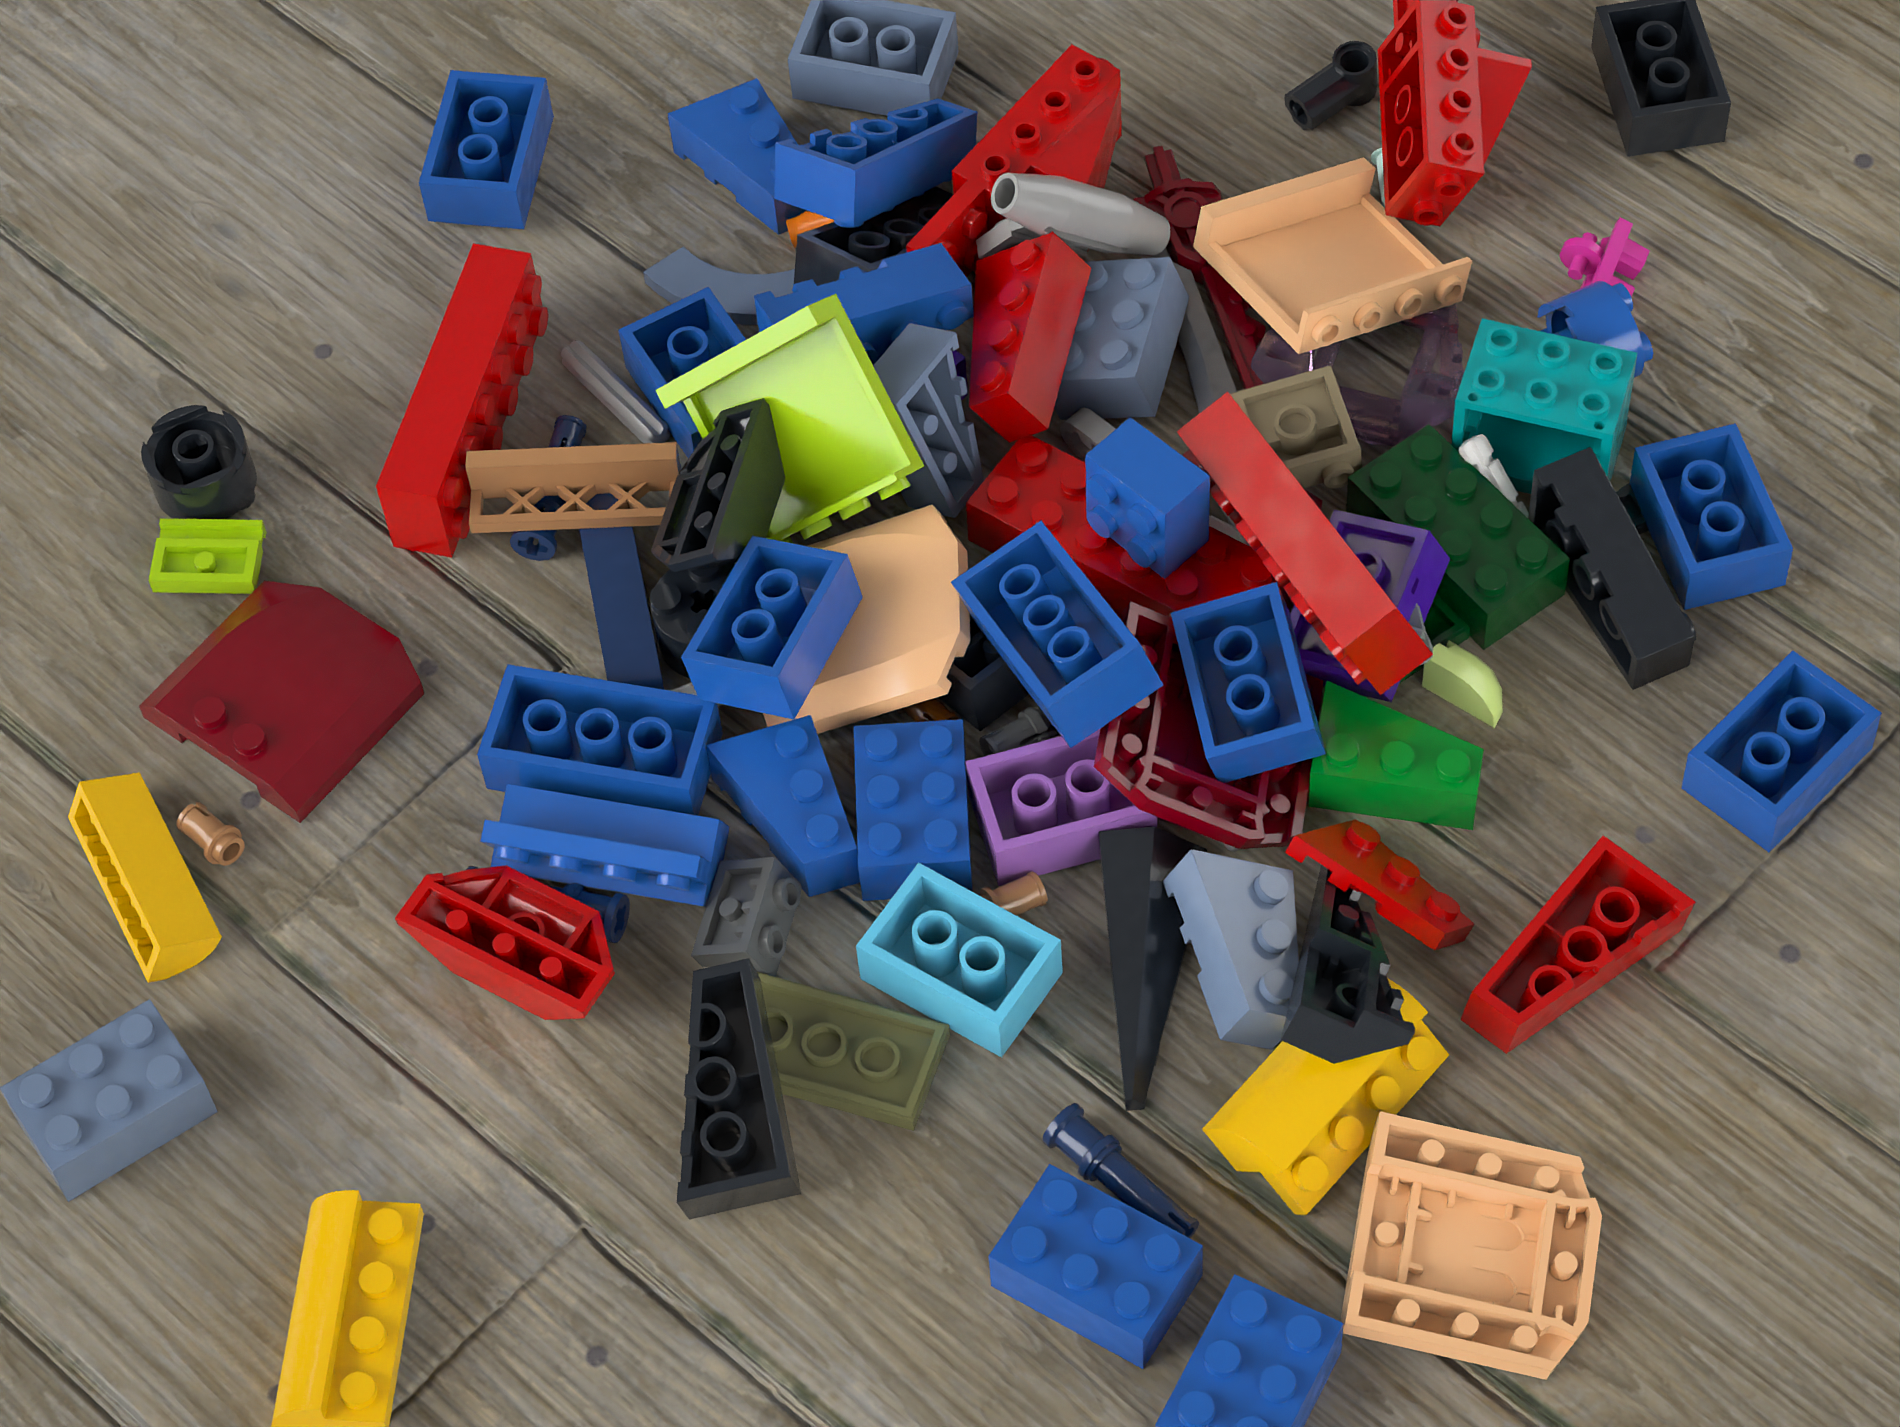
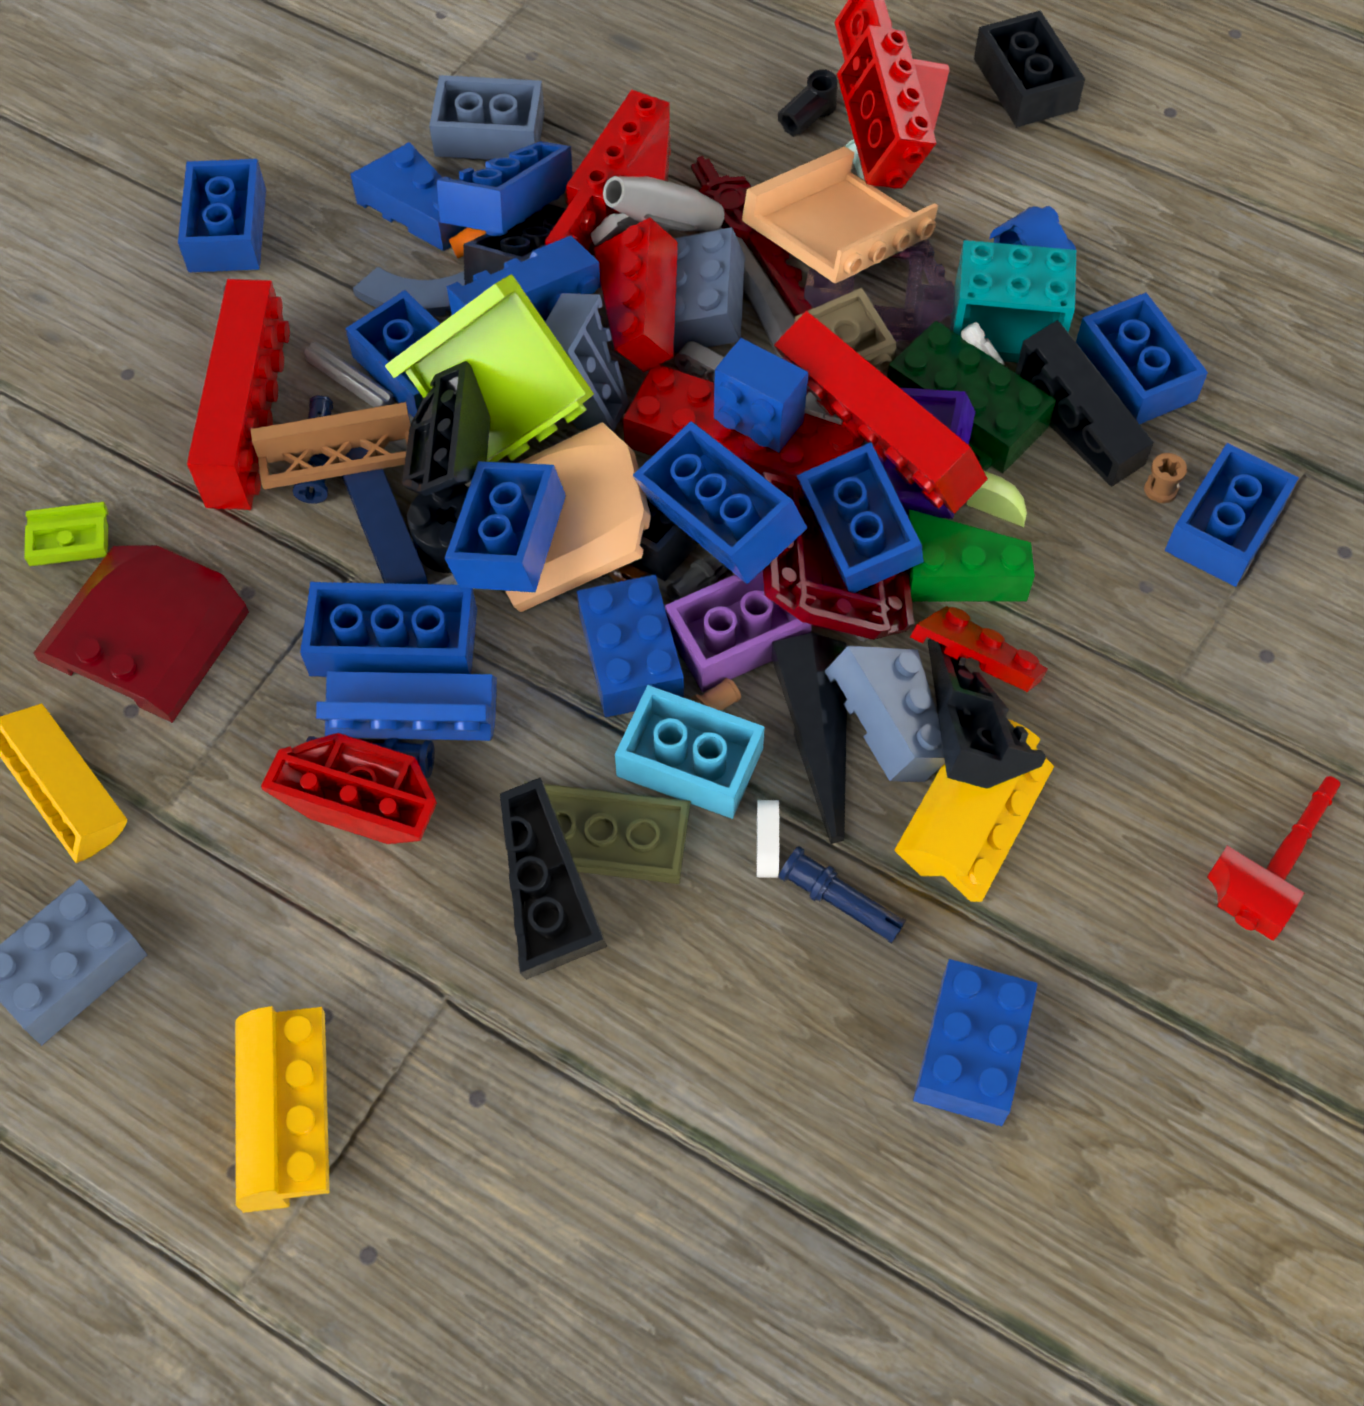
camera: 15 degrees left, 5 degrees up
black brick [141,405,257,519] -> none
medium nougat pin [177,802,244,866] -> none
dark grey bracket [691,857,802,977] -> none
blue wedge [706,715,860,897] -> none
blue brick [988,1164,1203,1369] -> none
light nougat wedge [1341,1111,1602,1380] -> none
red wedge [1460,835,1696,1054] -> none
dark pink hips [1559,217,1650,297] -> none
none -> white beam [756,800,779,878]
none -> medium nougat bush [1144,453,1187,503]
none -> red piece [1207,776,1341,941]

